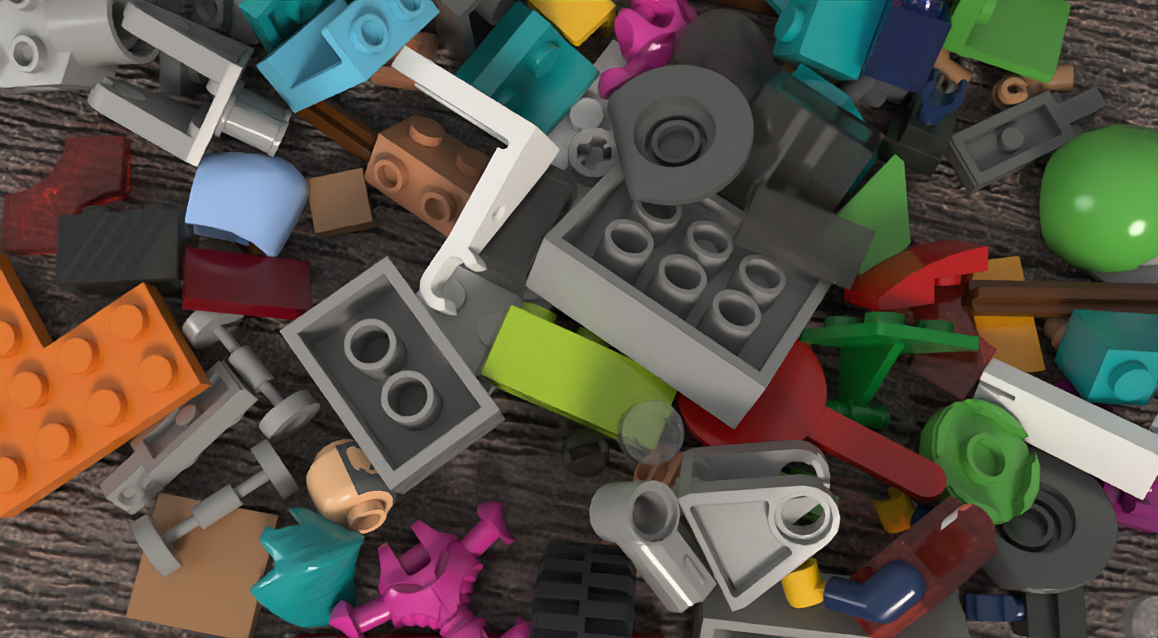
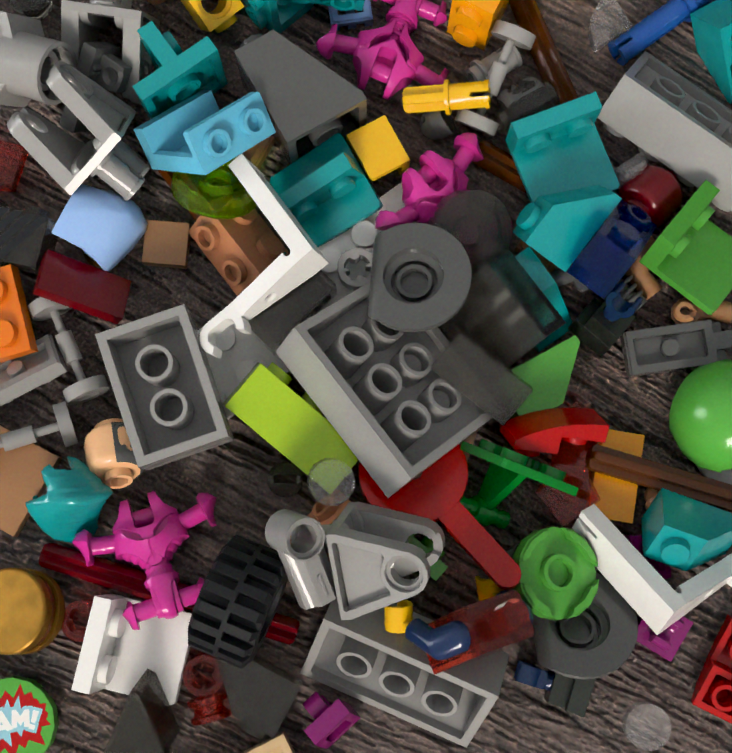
camera: 15 degrees right, 5 degrees up
none -> clear neon green tile [171,159,257,219]

